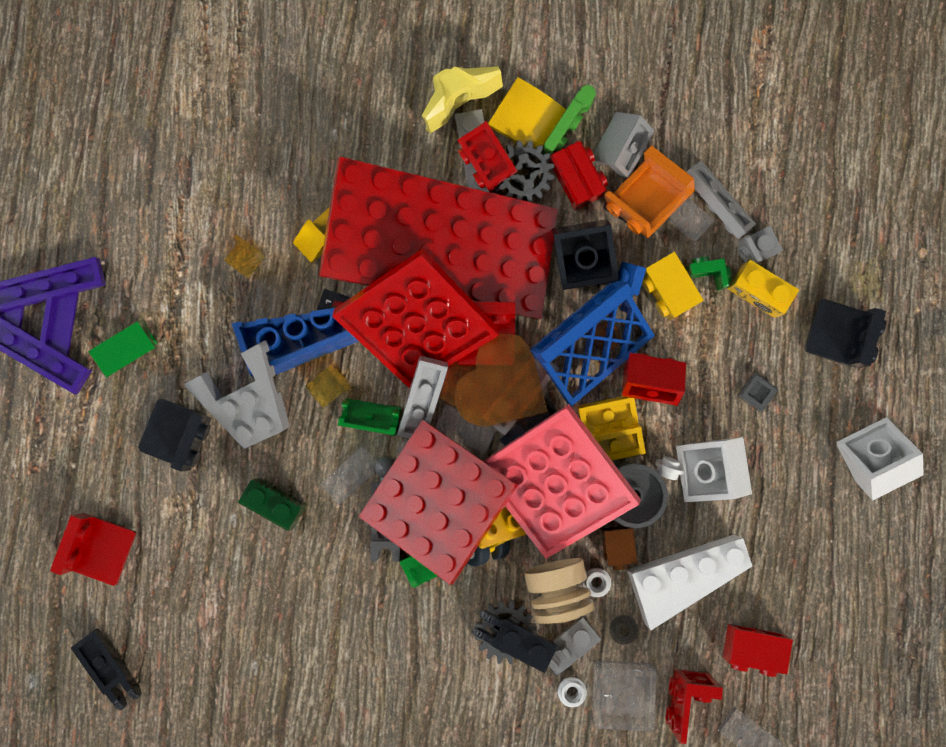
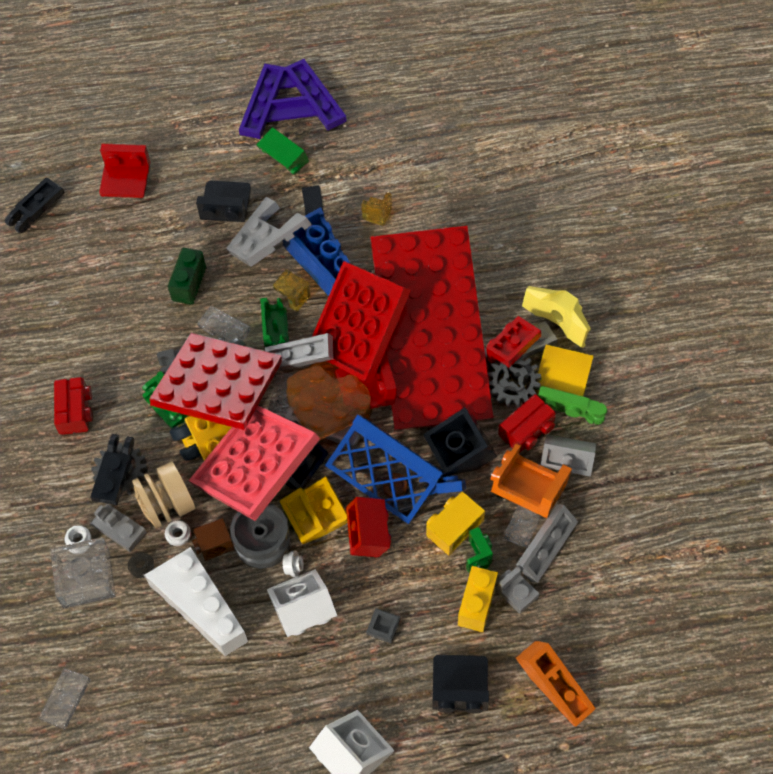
camera: 75 degrees right, 25 degrees down
red bracket [665,669,723,744] -> none
red brick [722,624,793,677] -> none
none -> red brick [54,377,93,435]
none -> black sticker [302,185,324,215]
none -> orange slope [516,641,596,727]

